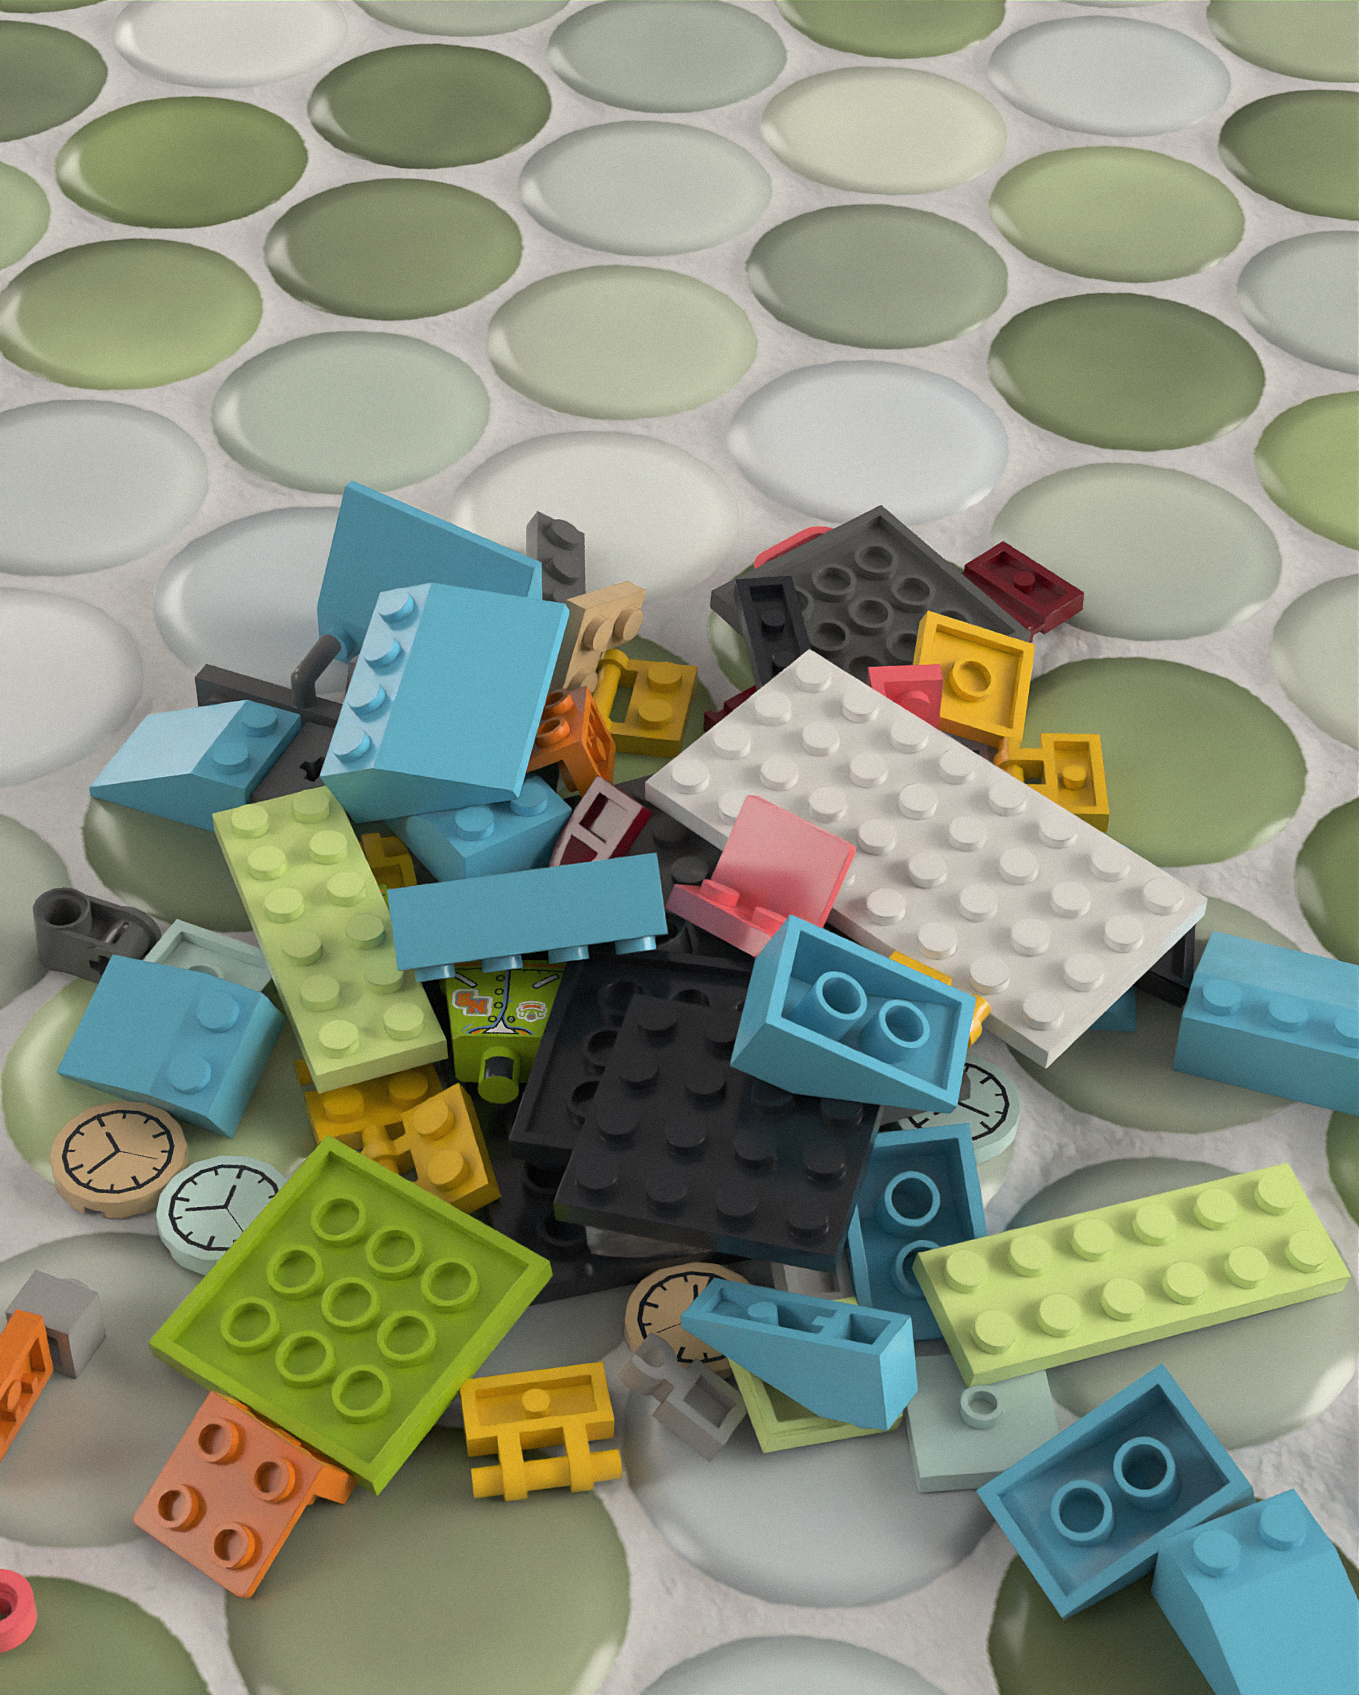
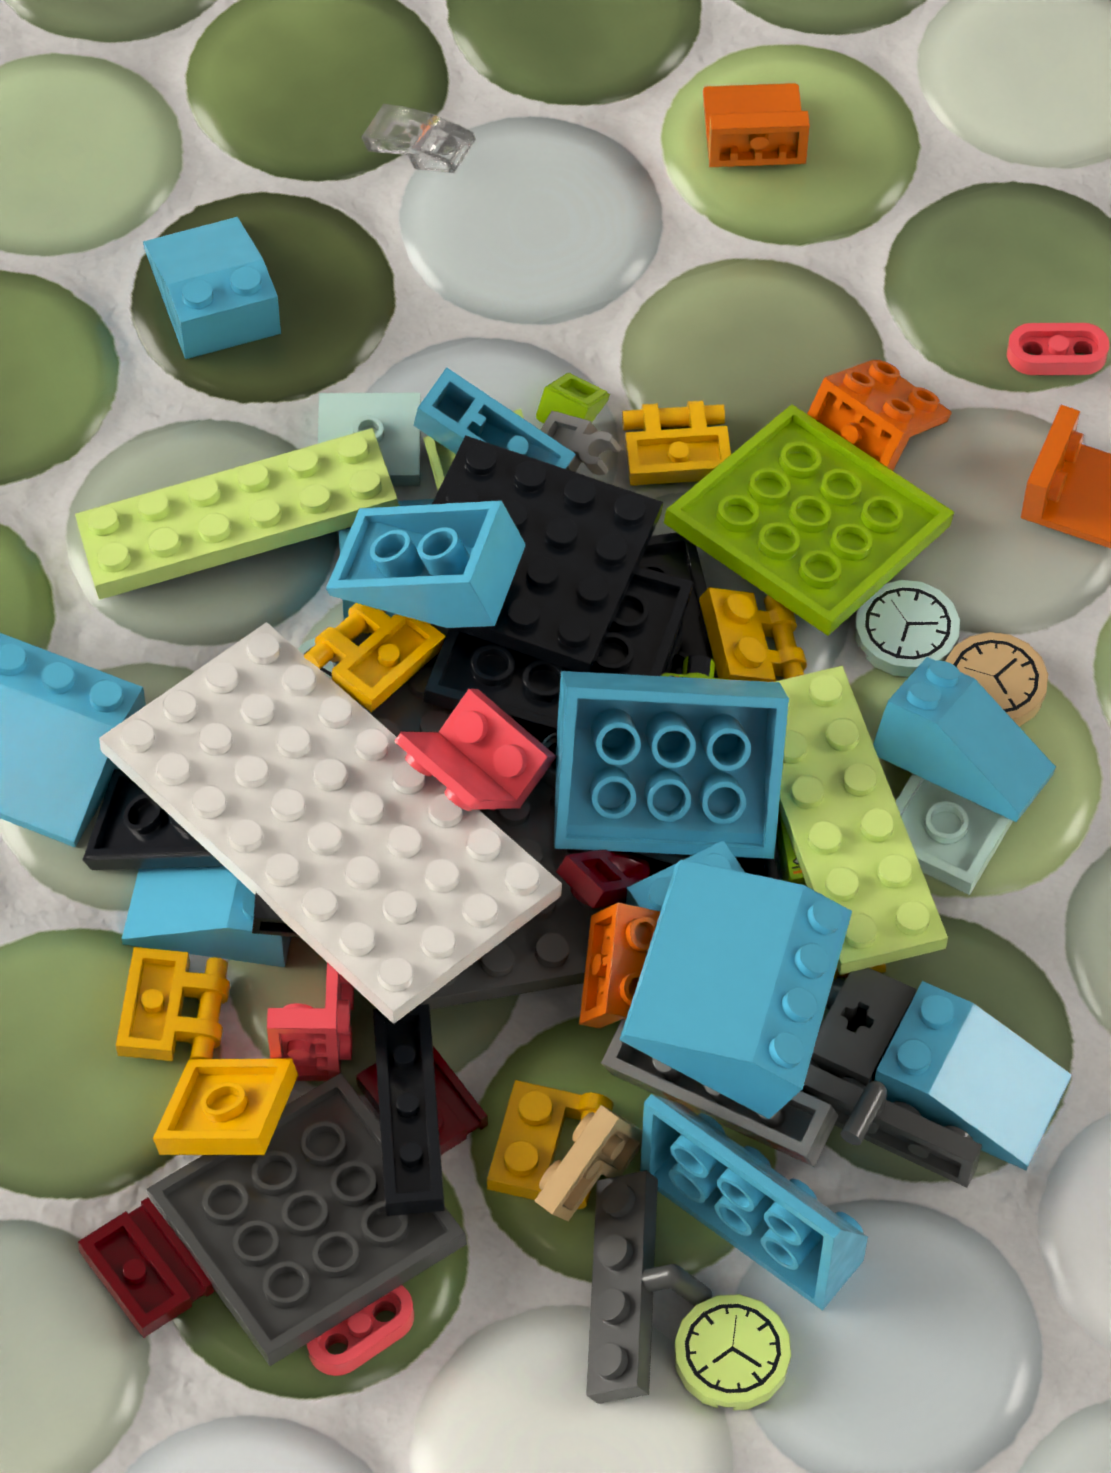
camera: 175 degrees left, 15 degrees up
light grey plate [5,1270,106,1379] -> none
dark grey piece [33,887,162,984] -> none
medium azure slope [976,1363,1256,1620] -> none
none -> lime slope [536,373,610,423]

